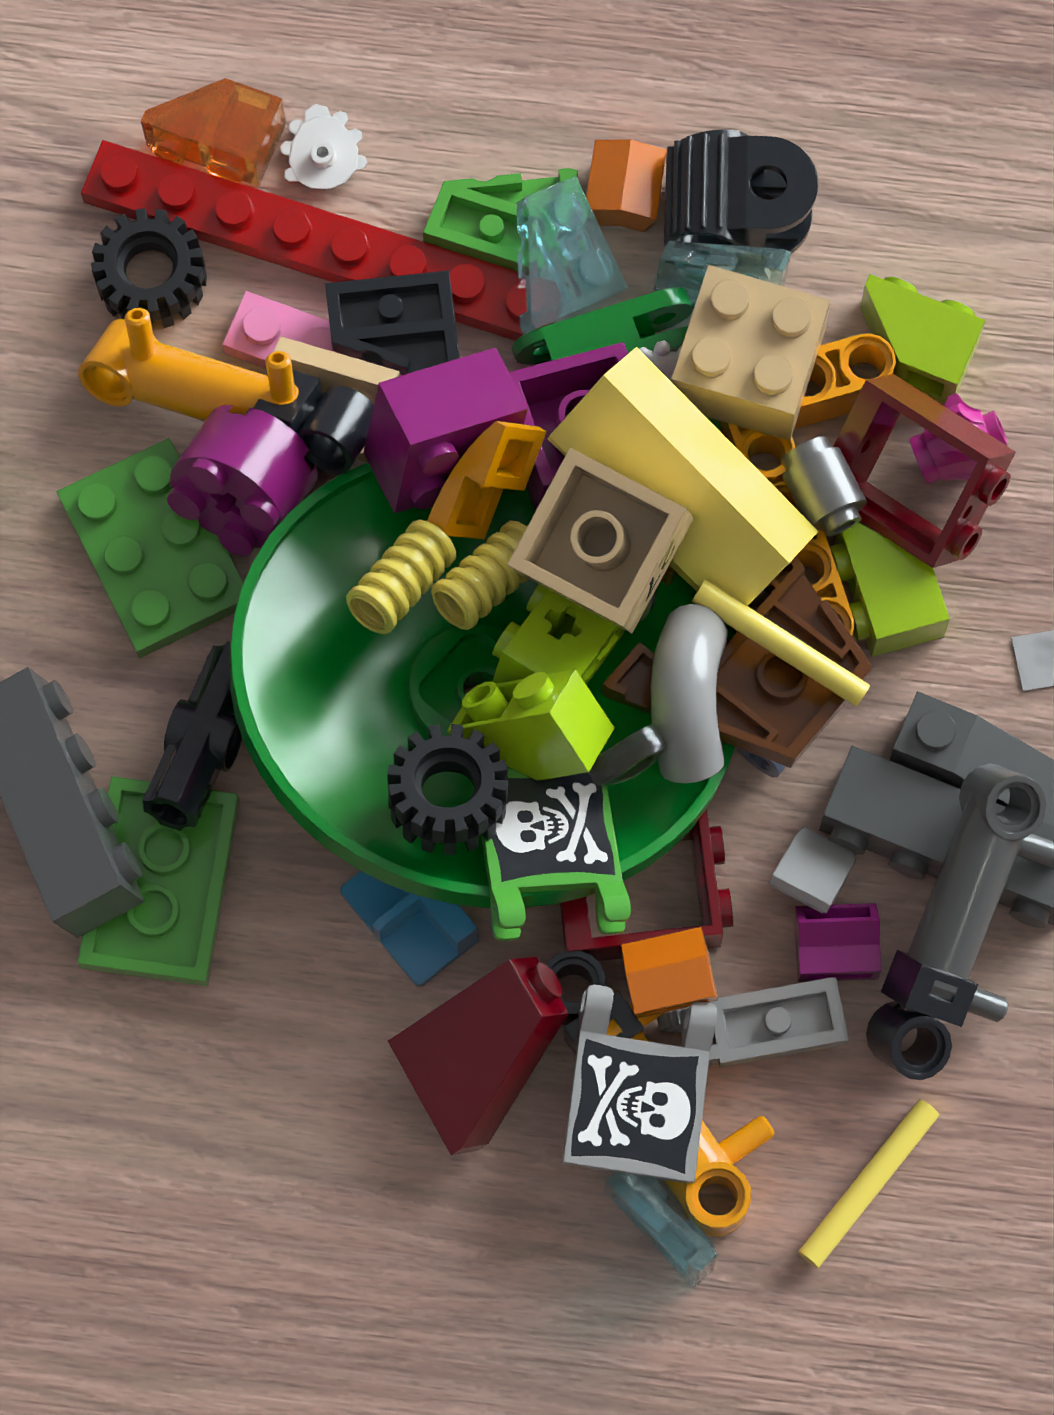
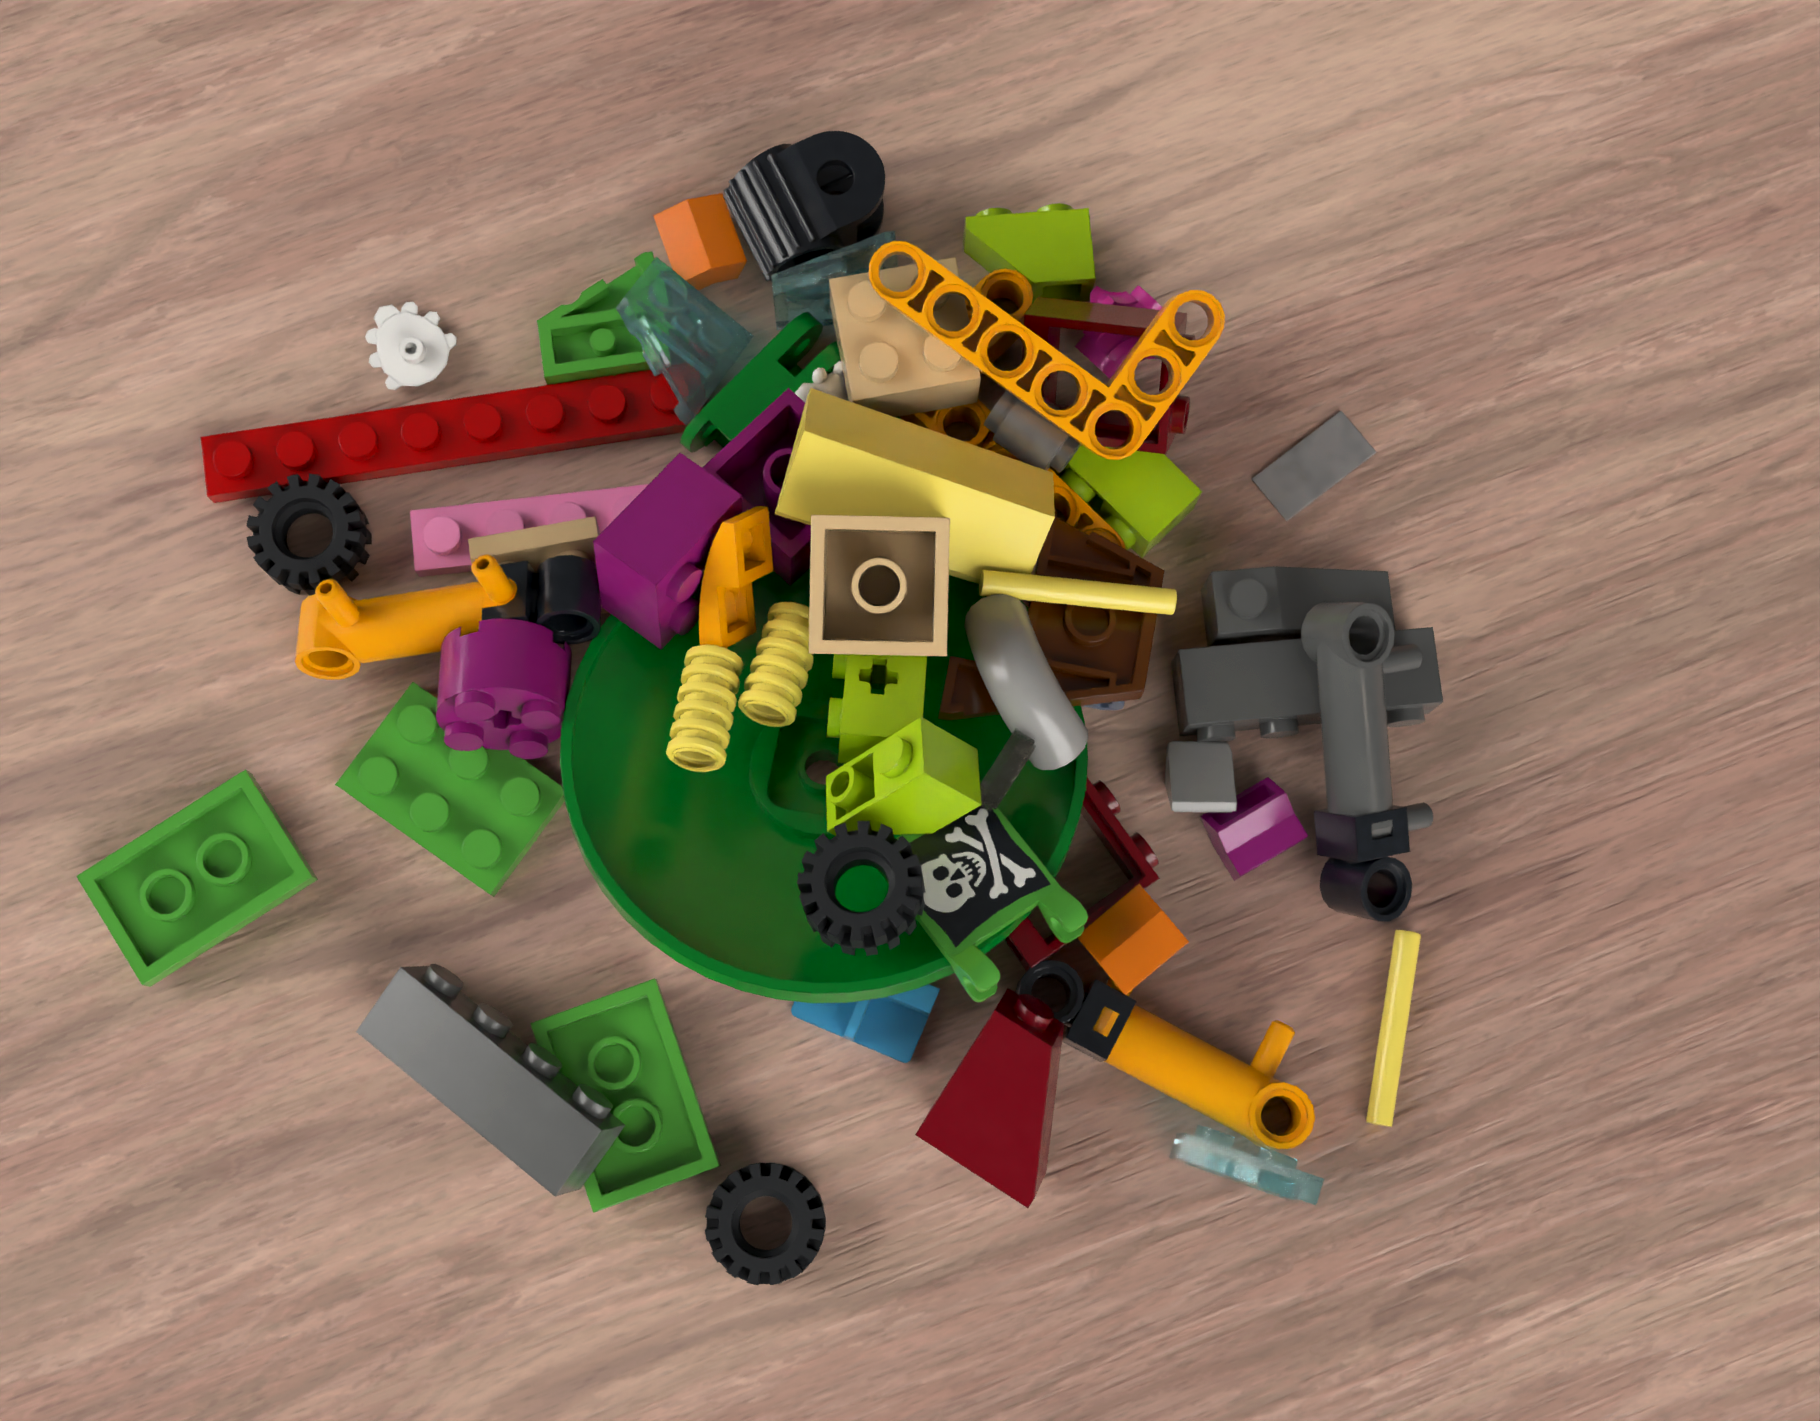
camera: 35 degrees left, 5 degrees up
clear orange slope [141,78,286,187] -> none
black piece [142,641,243,831] -> none
black wing [325,270,460,375] -> none
flag [561,985,717,1184] -> none
light grey hinge [657,977,849,1068] -> none
none -> black tyre [705,1163,826,1285]
none -> light orange beam [869,241,1225,460]

